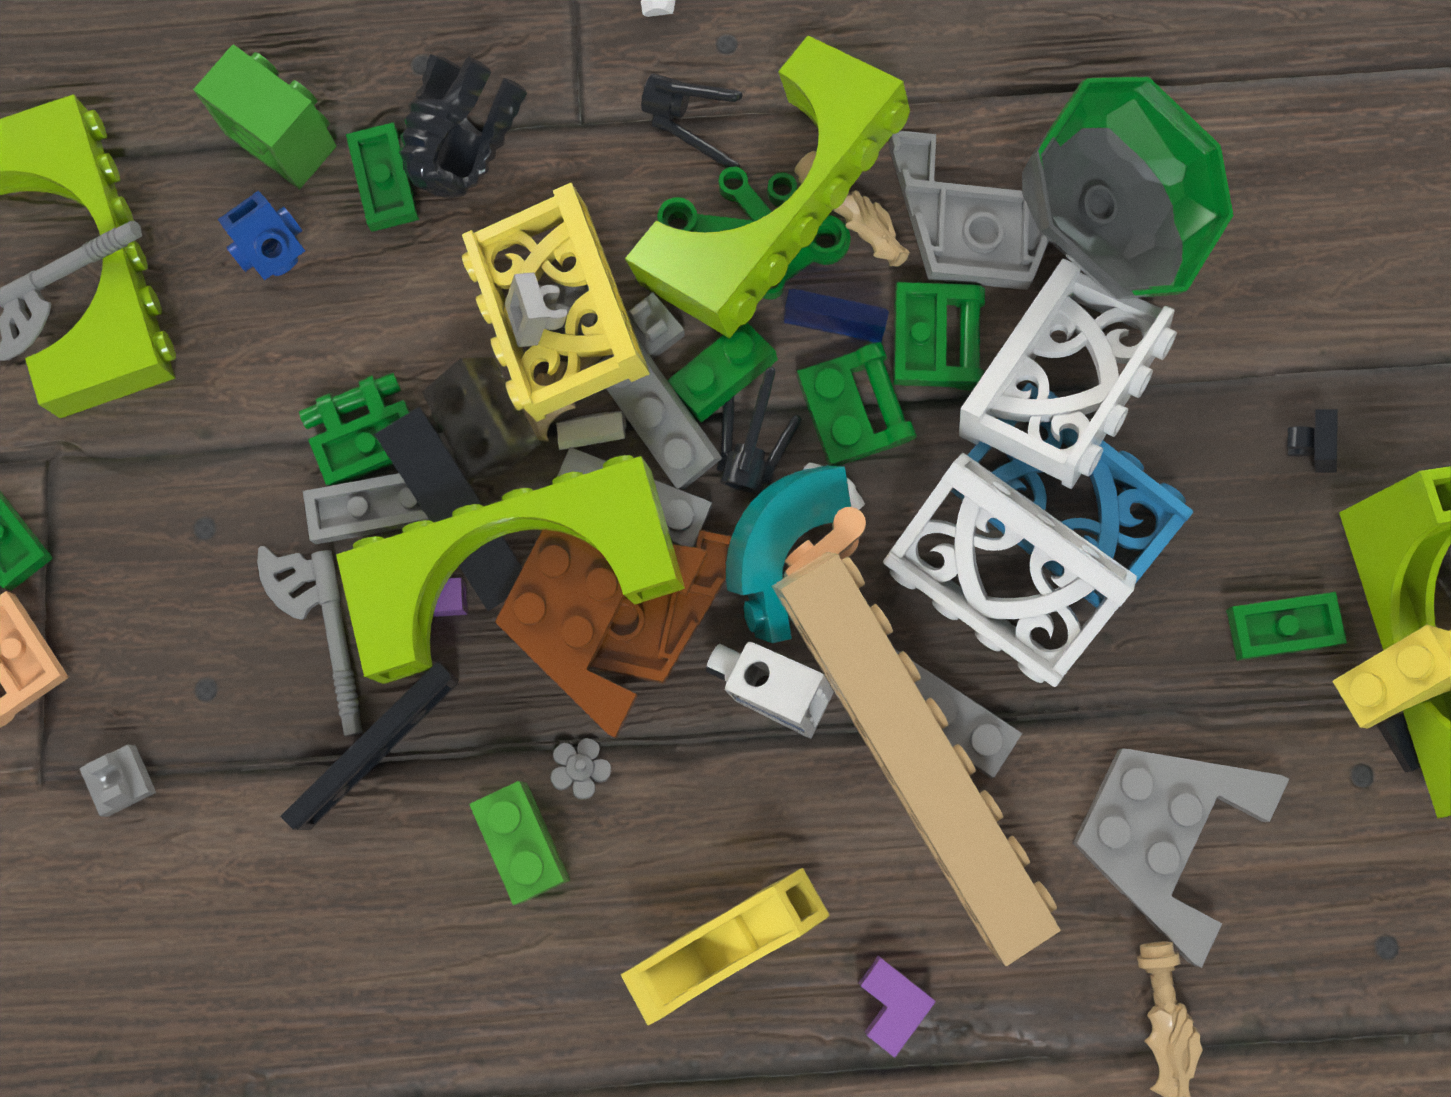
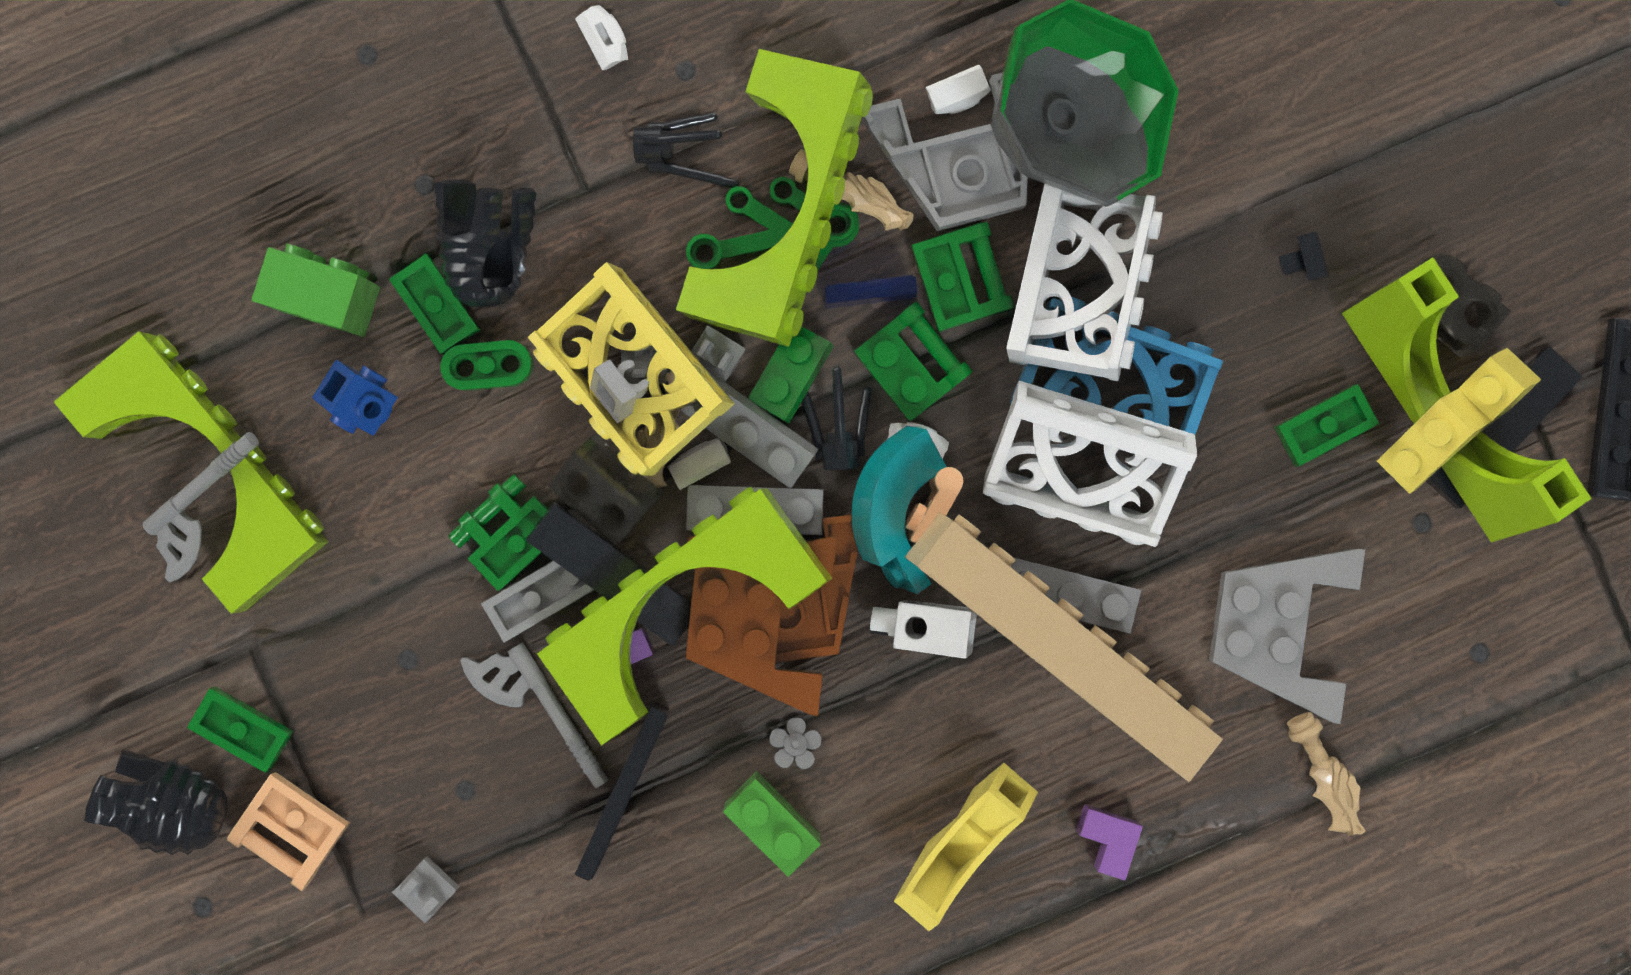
camera: 20 degrees left, 10 degrees up
none -> green plate [440,340,534,391]
none -> white piece [926,65,992,114]

